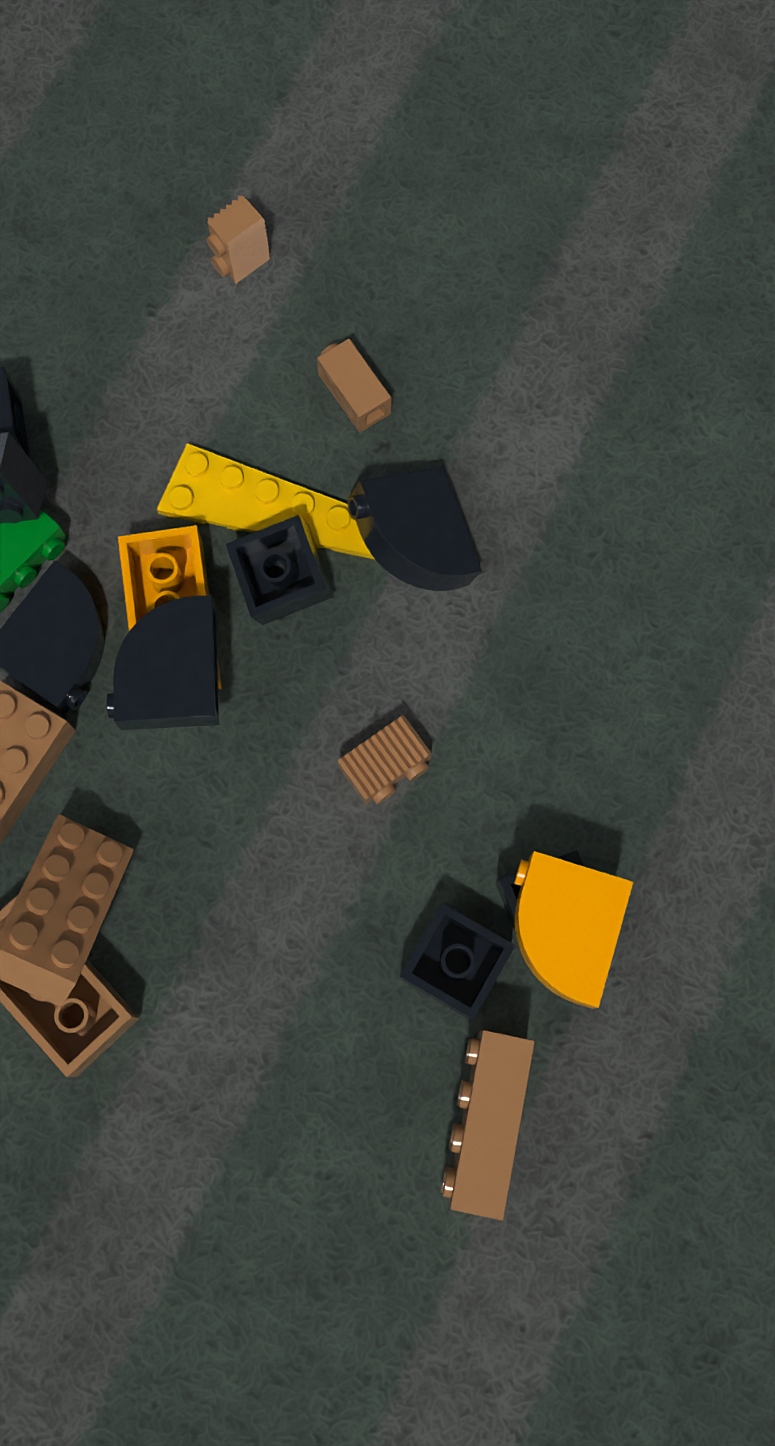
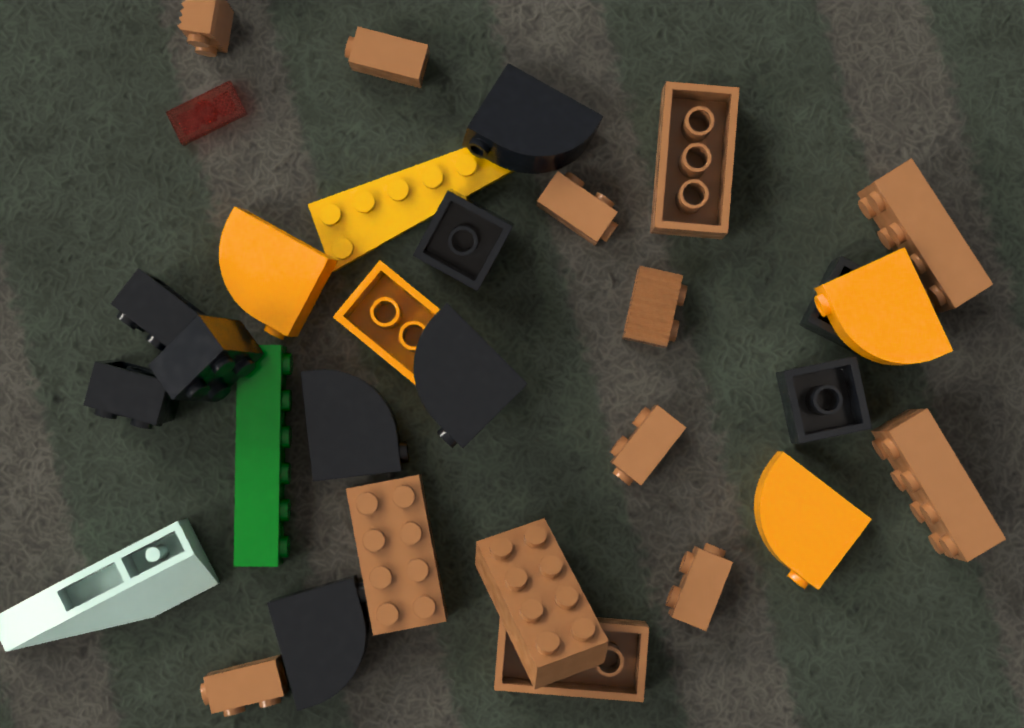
camera: 45 degrees left, 10 degrees up
none -> clear red plate [166,81,248,146]
none -> light orange brick [219,206,338,340]
none -> medium nougat brick [536,171,618,246]
none -> medium nougat brick [610,405,687,486]
none -> medium nougat brick [650,81,740,239]
none -> medium nougat brick [665,543,733,631]
none -> light orange brick [754,451,872,590]
none -> medium nougat brick [857,158,993,314]

